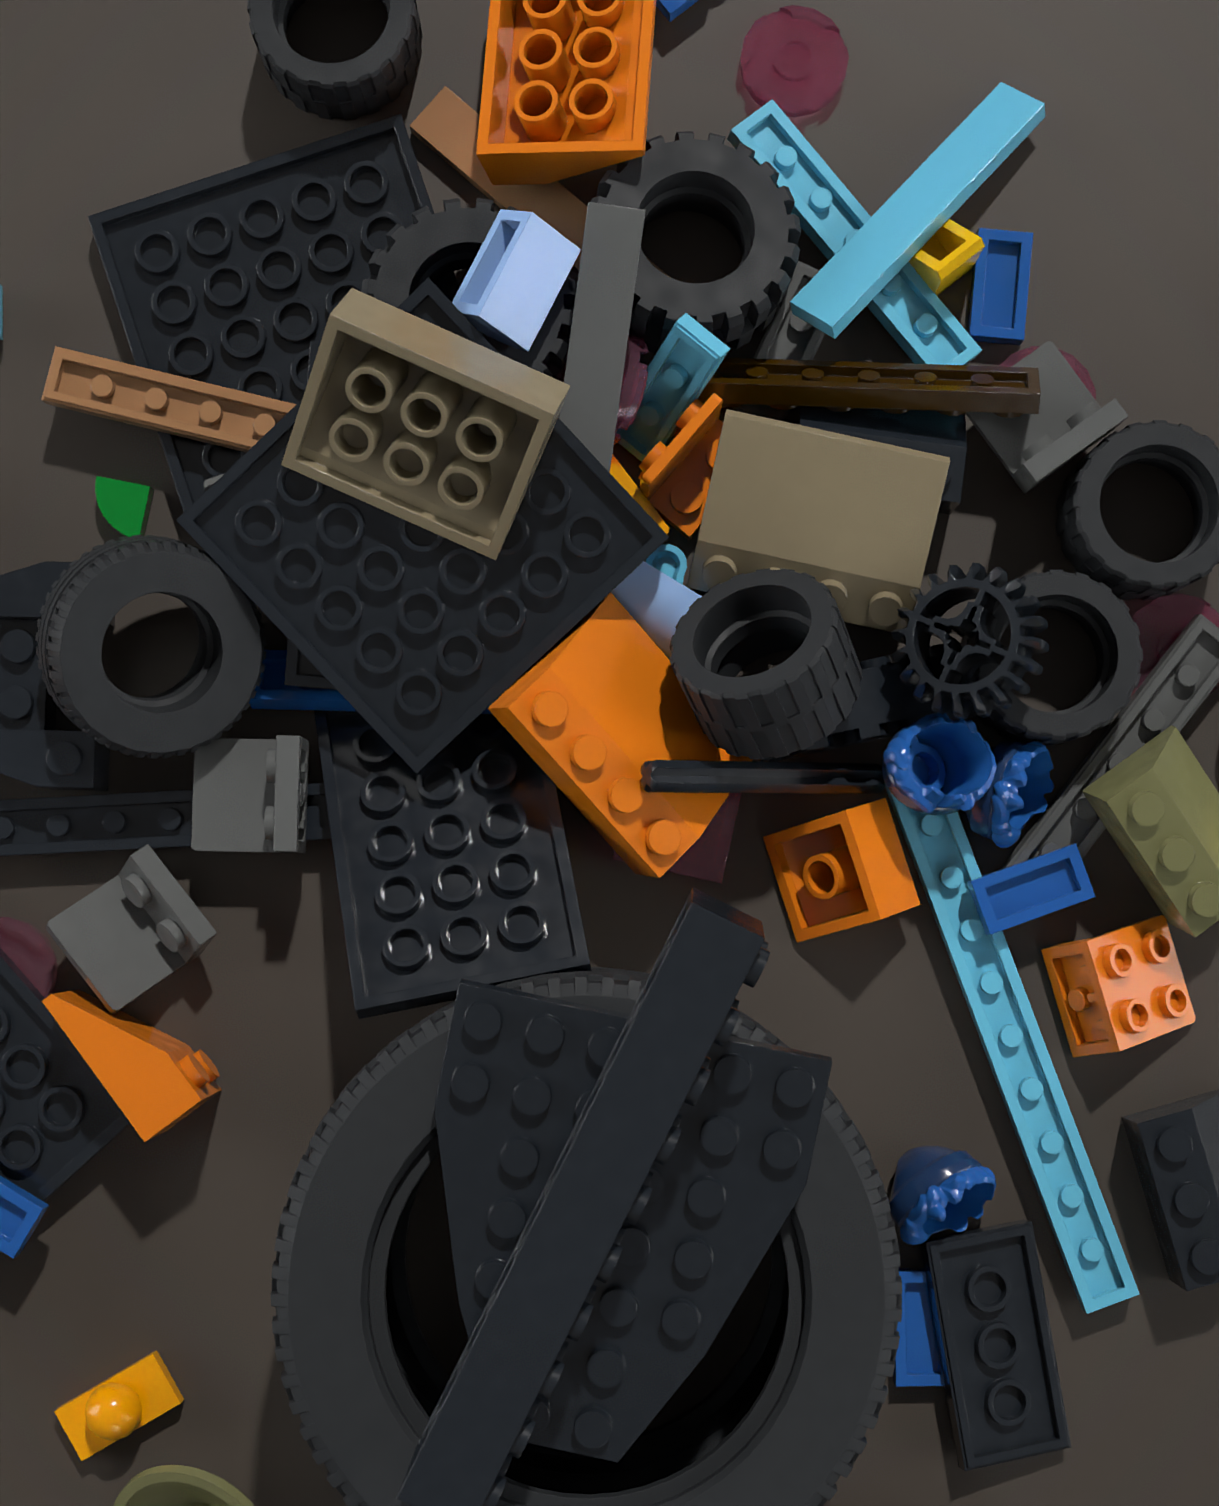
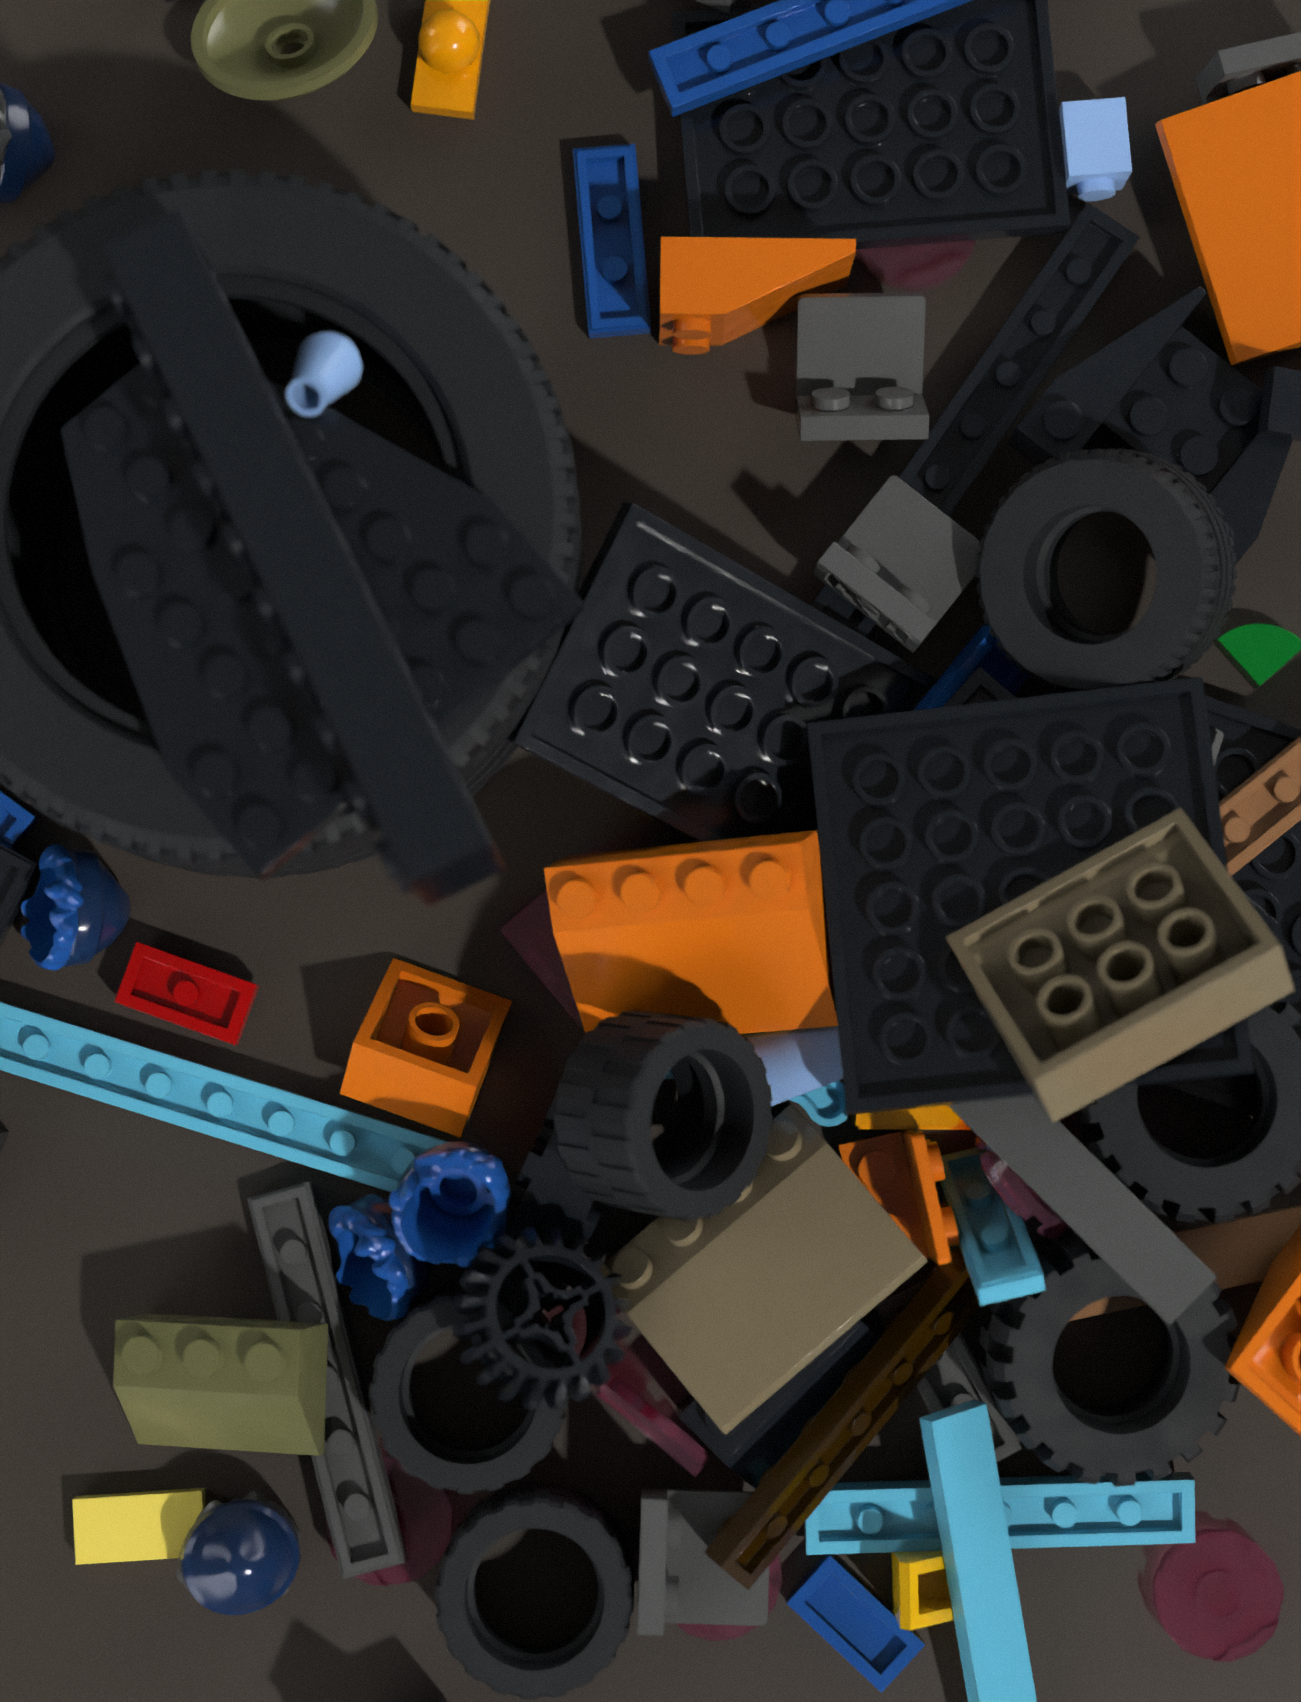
camera: 125 degrees right, 0 degrees up
light blue brick [452,209,581,351] -> none
black axle [640,760,885,794] -> none
blue tile [967,843,1096,935] -> none
orange bracket [1041,915,1196,1057] -> none
none -> red plate [114,942,260,1045]
none -> light blue cone [286,331,362,417]
none -> blue tile [573,144,651,339]
none -> clear pink tile [596,1376,709,1477]

